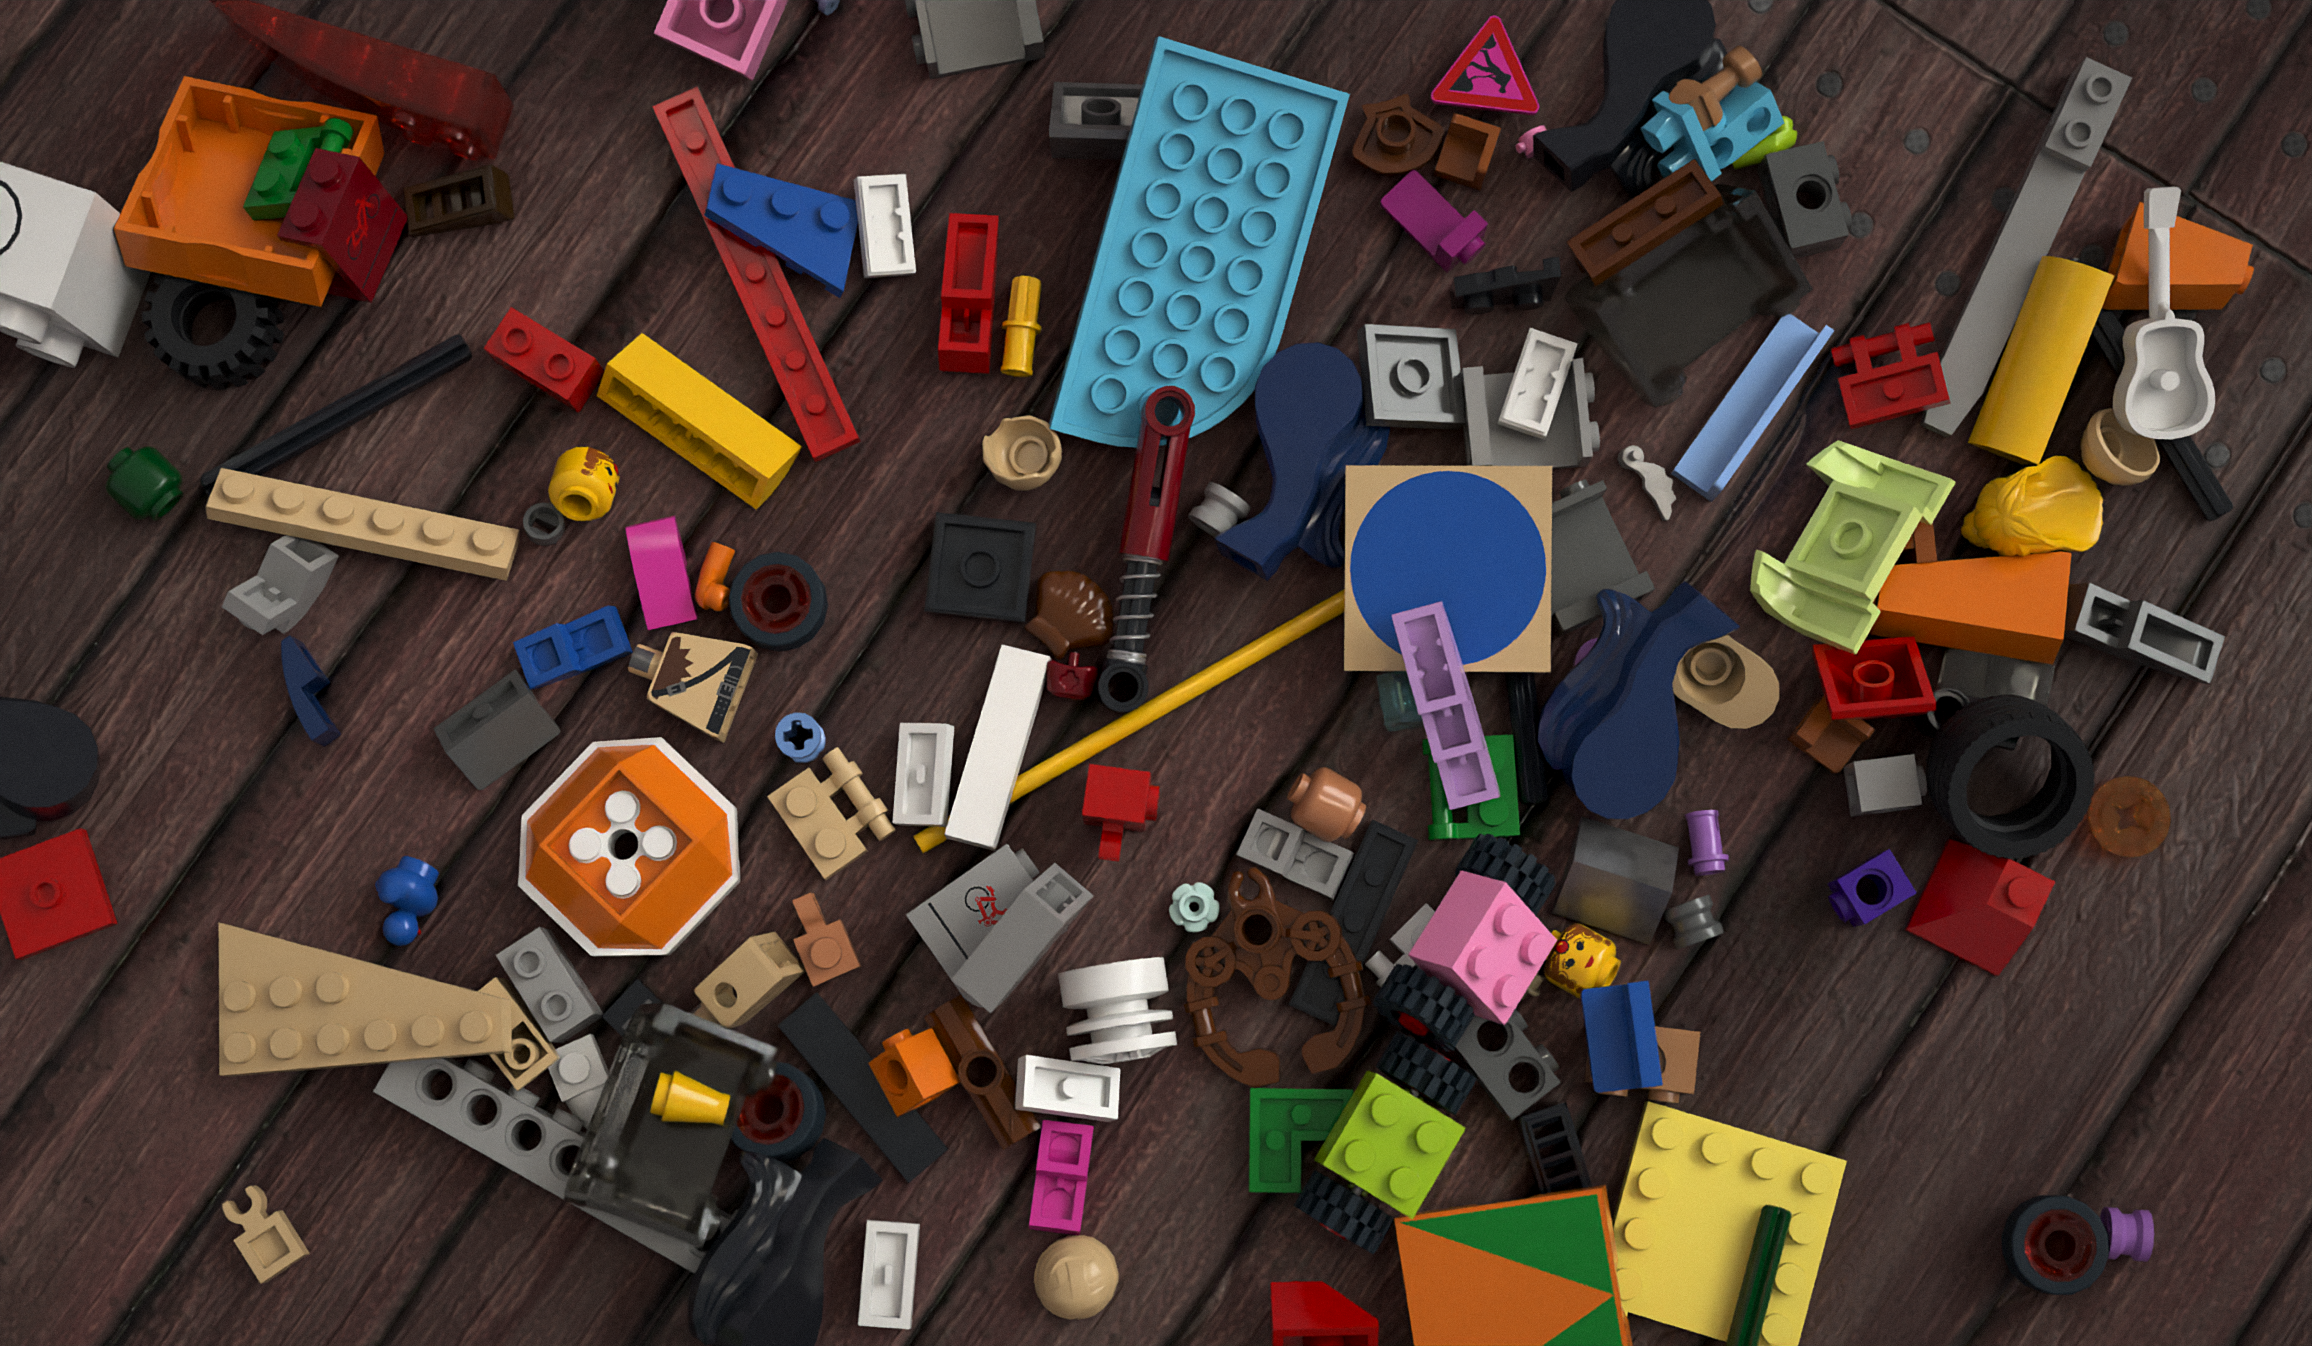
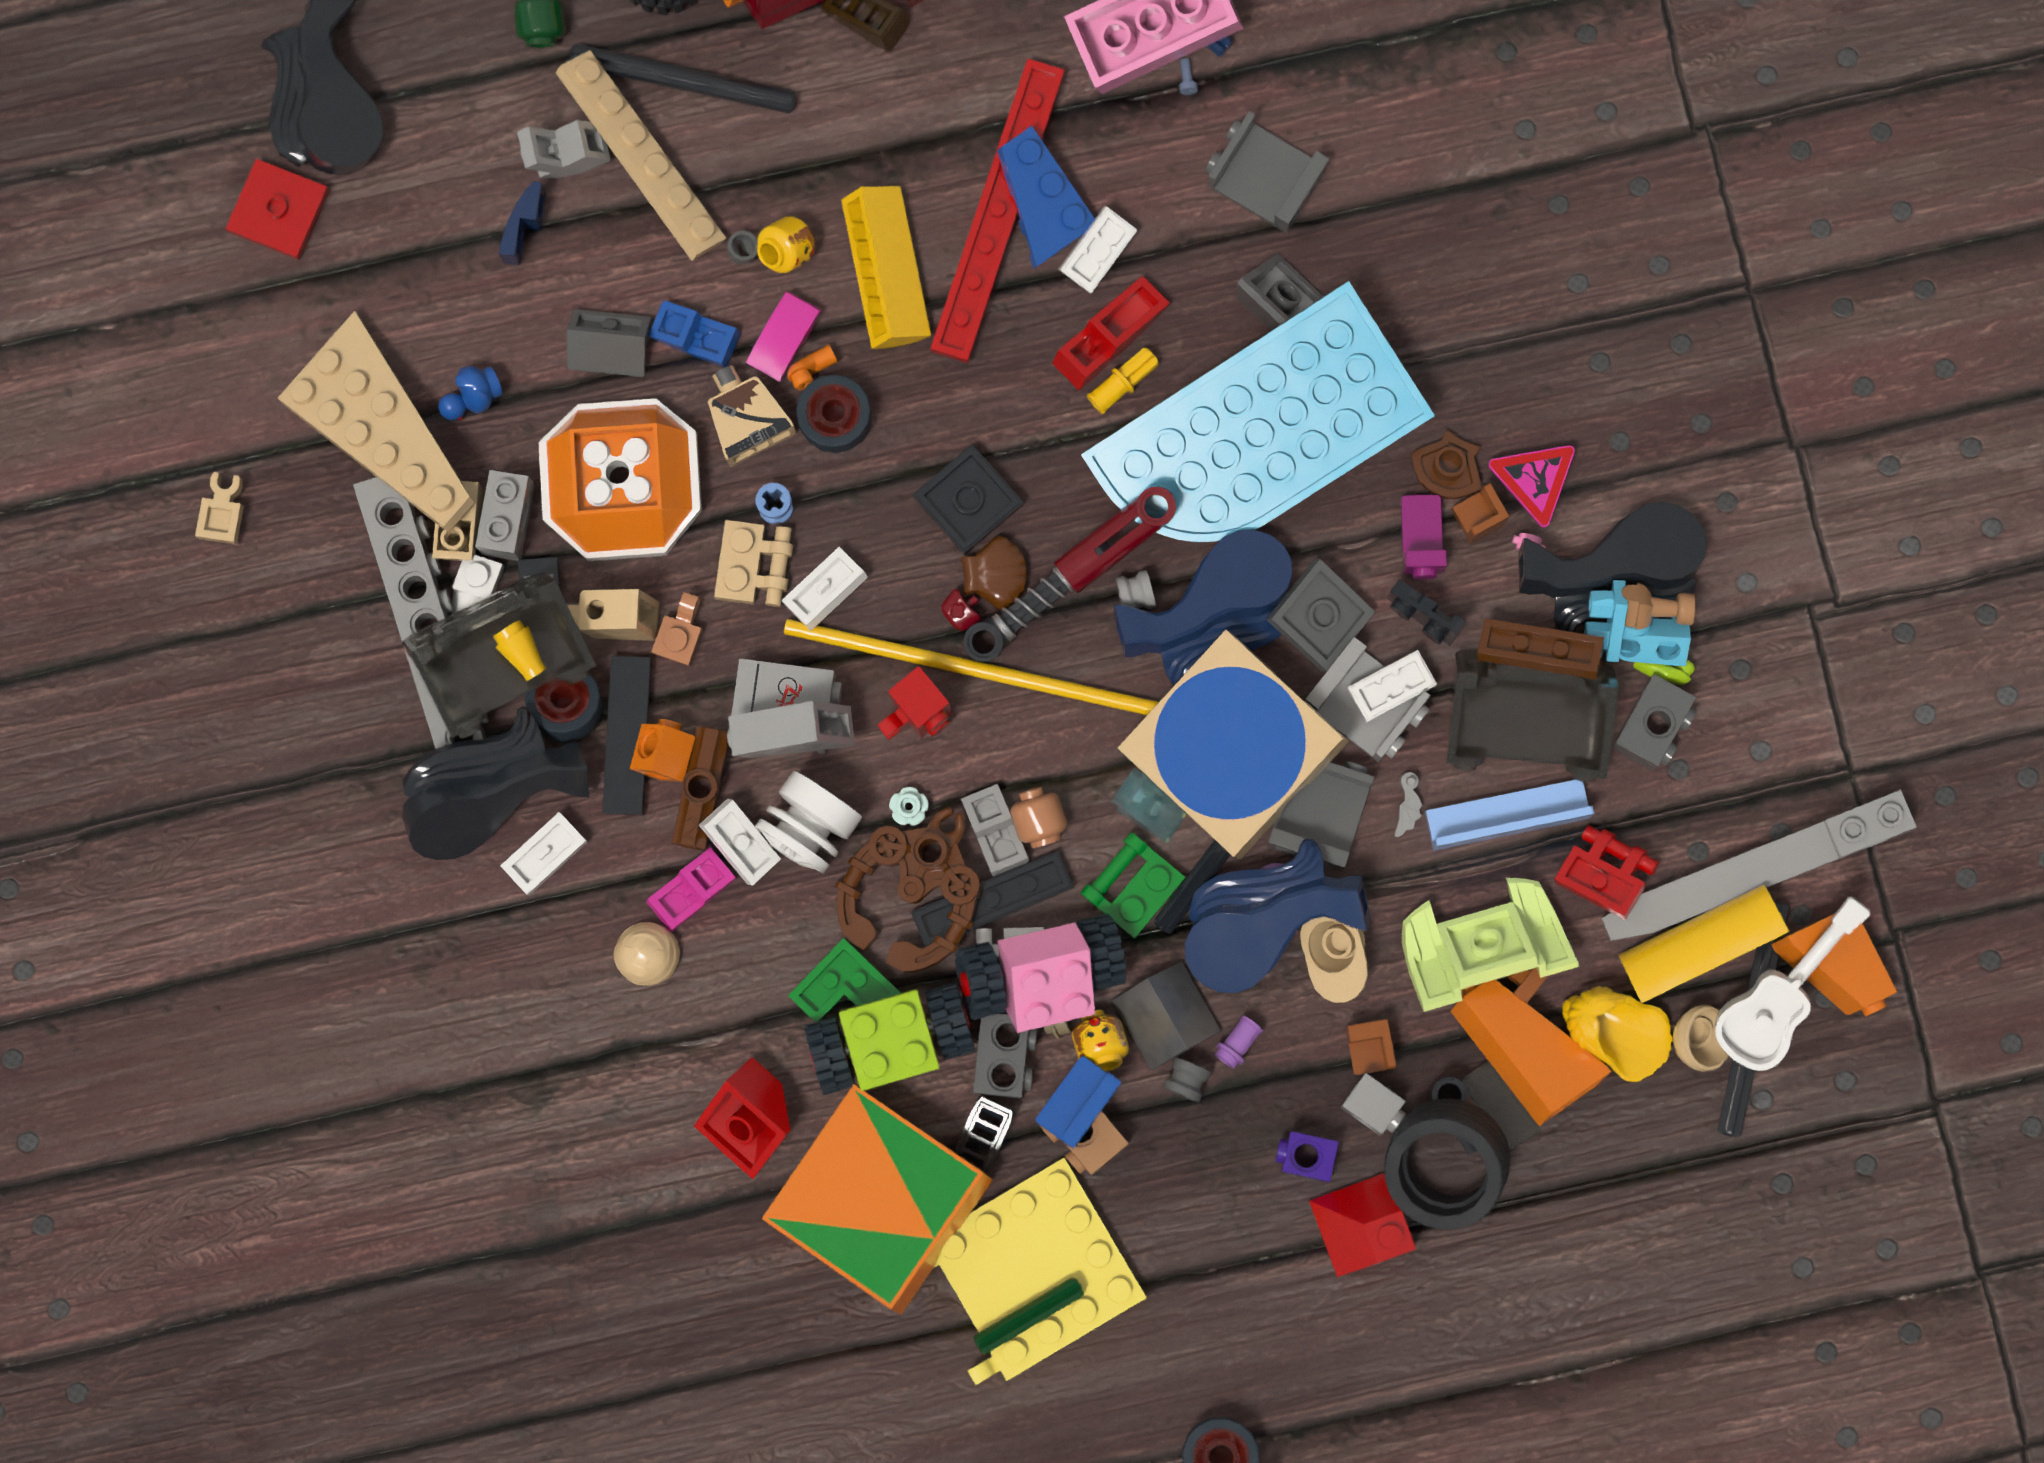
camera: 50 degrees right, 0 degrees up
red brick [483,307,605,413] -> none
white tile [944,645,1051,851] -> none
tan hair [982,415,1062,490] -> none
lavender slope [1391,601,1501,810] -> none
red slope [1812,636,1936,720] -> none
dark grey slope [2064,583,2225,684] -> none
clear orange gear [2087,776,2171,858] -> none

